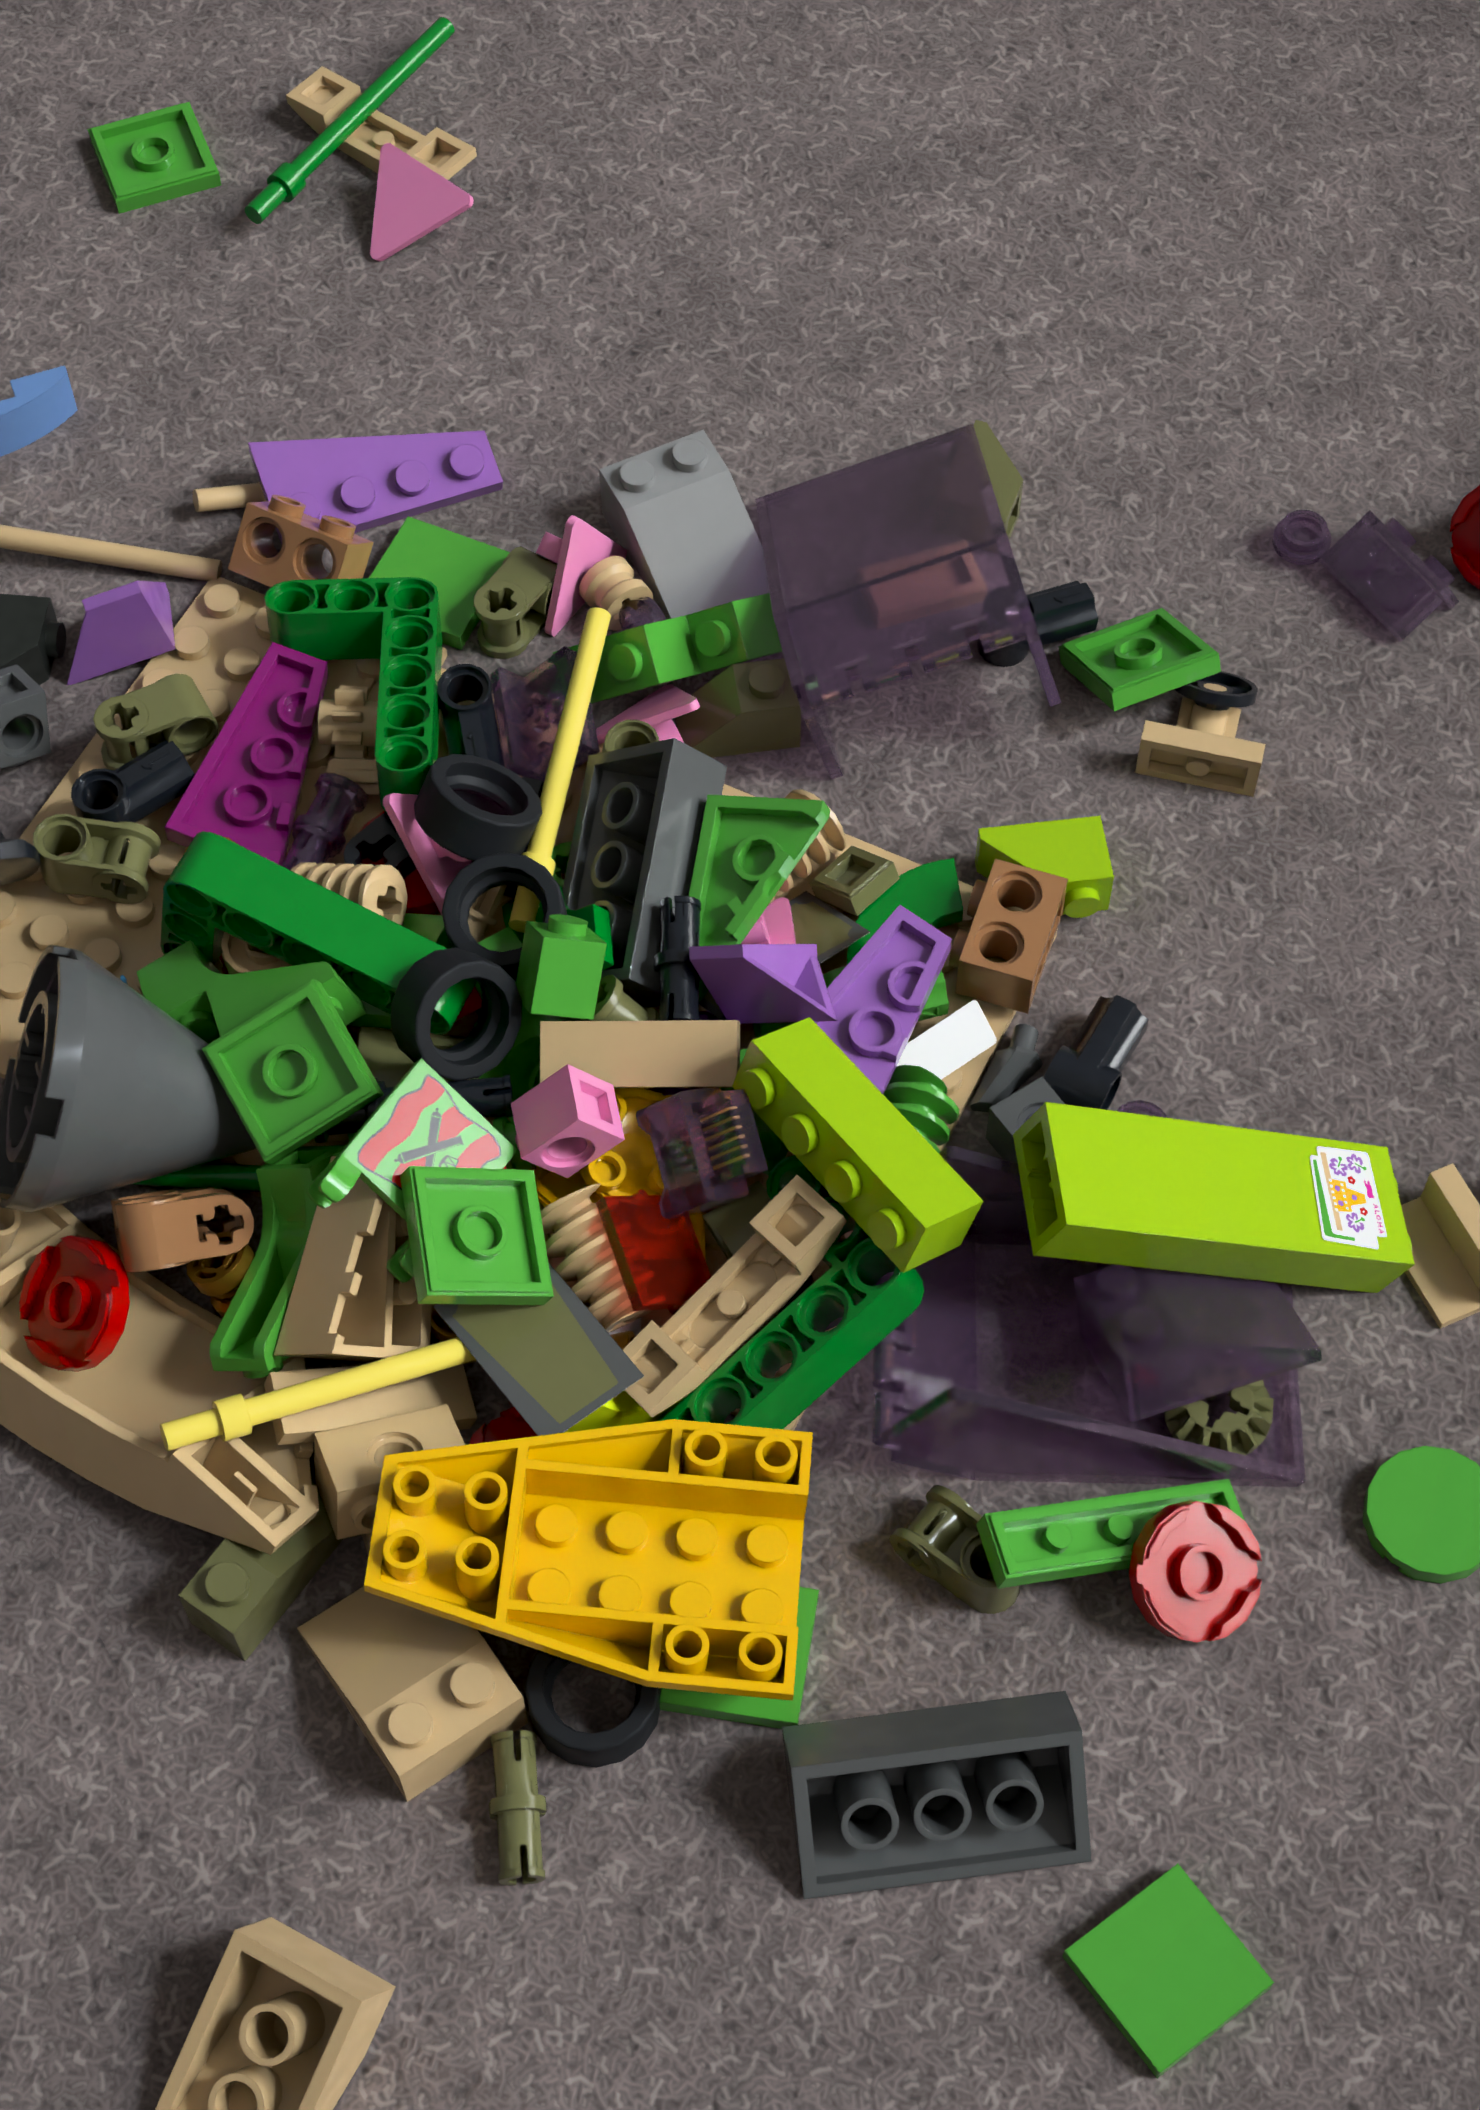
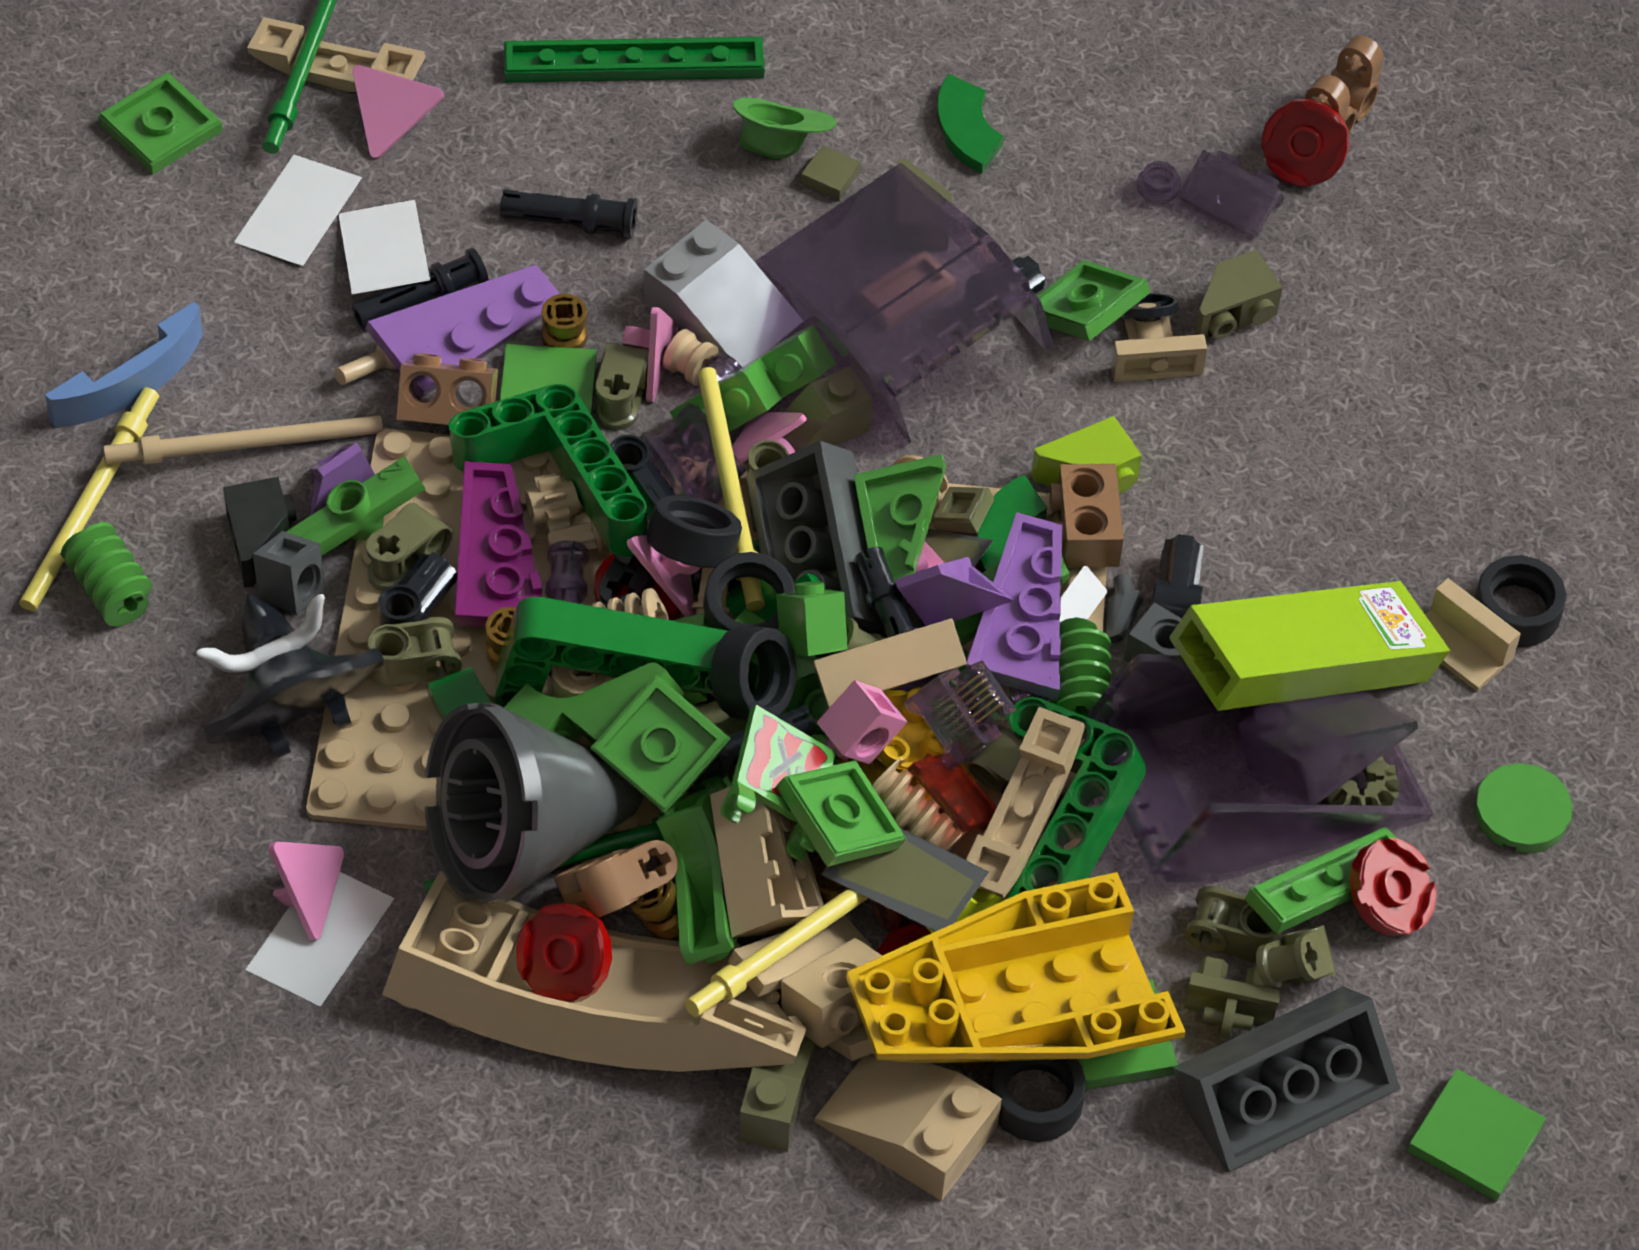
camera: 25 degrees left, 5 degrees down
olive pin [489,1730,547,1886] -> none
lime brick [732,1017,983,1273] -> none
none -> white sticker [234,155,362,266]
none -> bright green piece [286,456,426,556]
none -> white sticker [338,200,430,295]
none -> black pin [352,247,489,331]
none -> green tile [427,667,492,720]
none -> black pin [500,189,638,238]
none -> green tile [504,37,765,83]
none -> pearl gold wheel [541,293,587,349]
none -> bright green piece [733,97,837,159]
none -> olive tile [801,145,861,201]
none -> green tile [937,73,1004,174]
none -> olive hips [1184,956,1280,1041]
none -> olive slope [1195,249,1283,340]
none -> olive piece [1256,925,1337,989]

